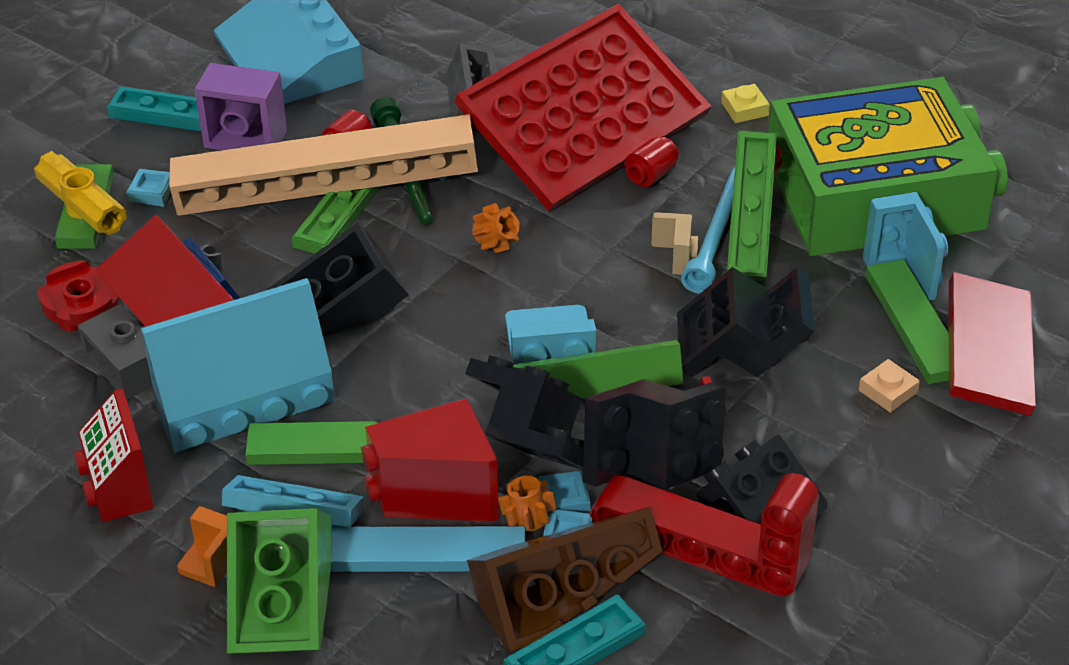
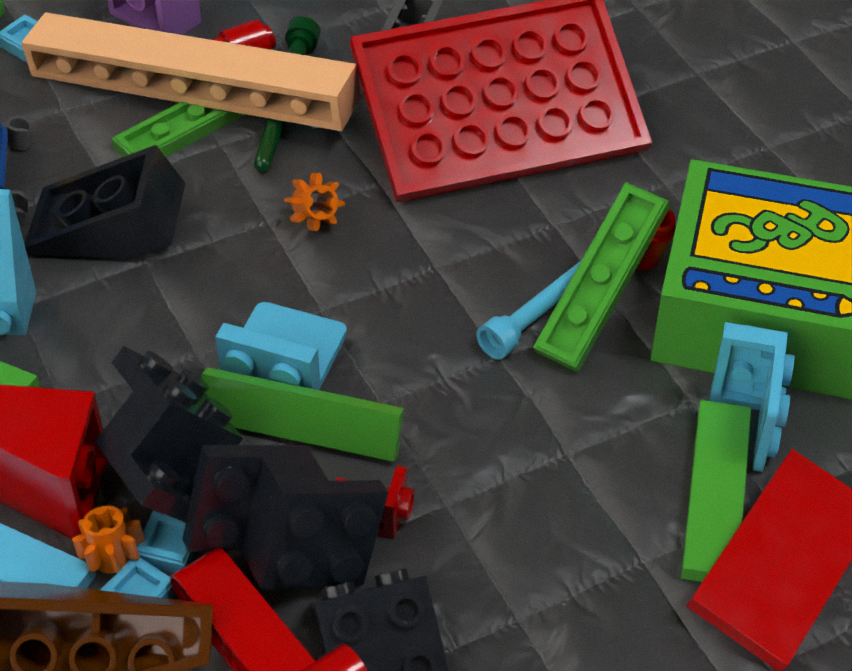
camera: 25 degrees right, 5 degrees up
red brick [625,137,679,187] -> none
tan bracket [651,212,699,275] -> none
black bracket [677,267,815,377] -> none
light yellow plate [721,84,770,123] -> none
light nougat plate [859,359,920,413] -> none

